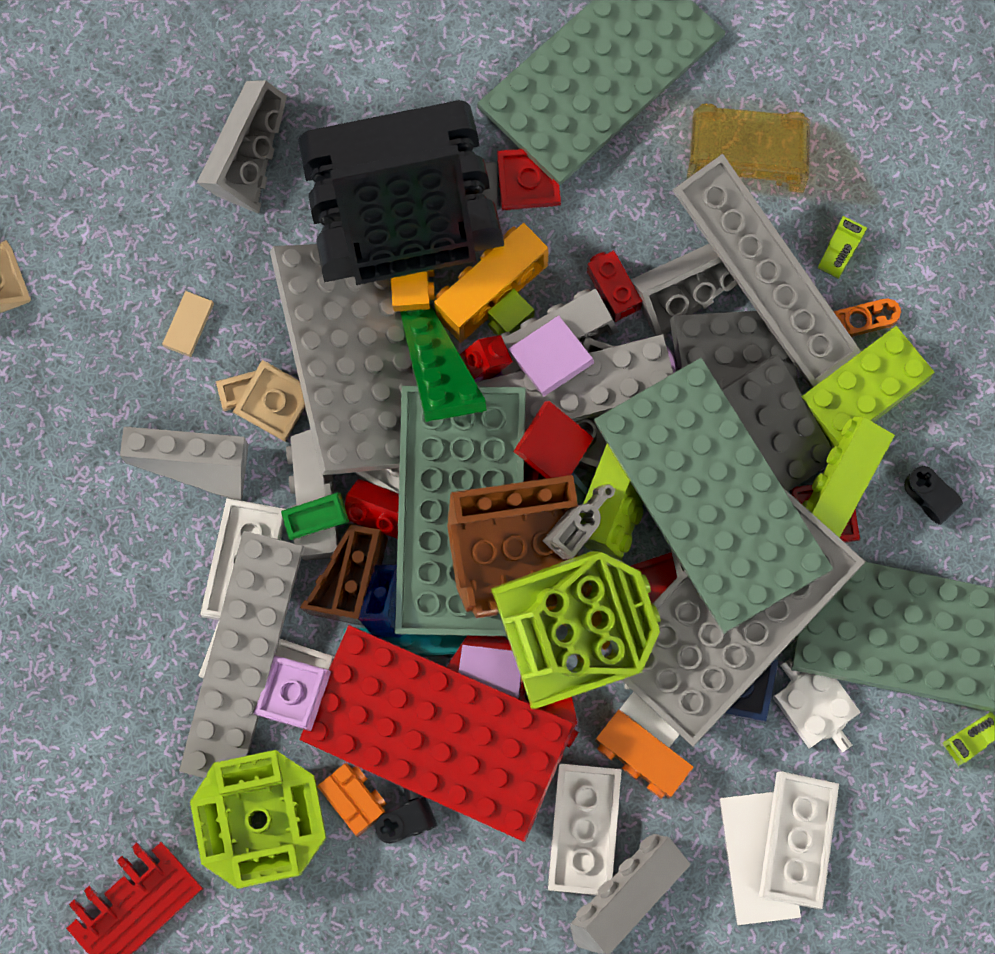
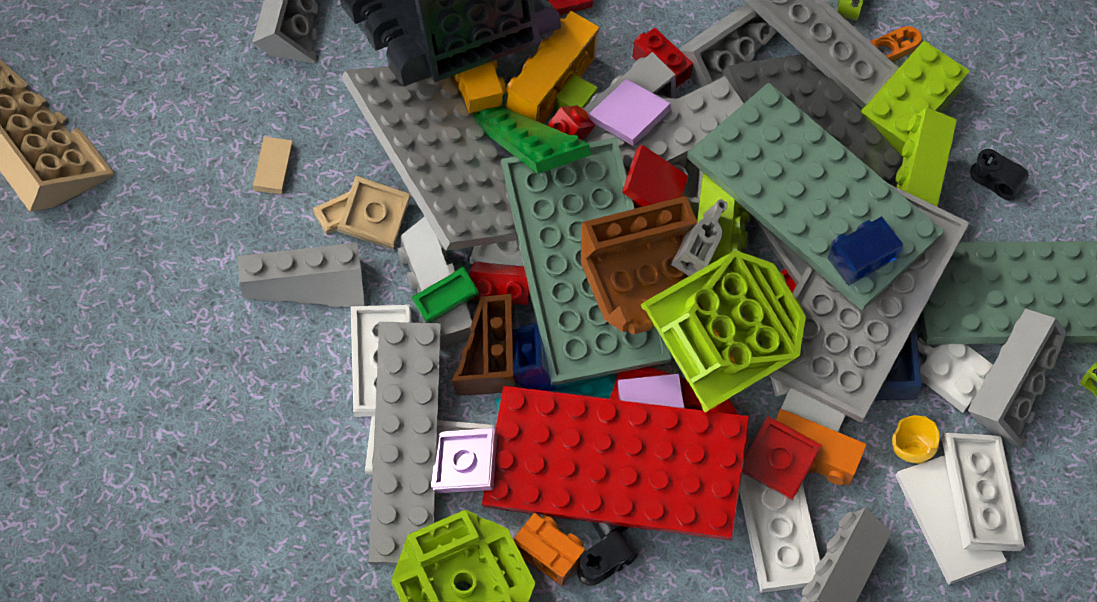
camera: 25 degrees left, 15 degrees down
none -> red tile [742,416,822,501]
none -> clear blue brick [828,216,903,286]
none -> yellow hair [892,415,940,464]
none -> light grey wedge [968,309,1067,448]

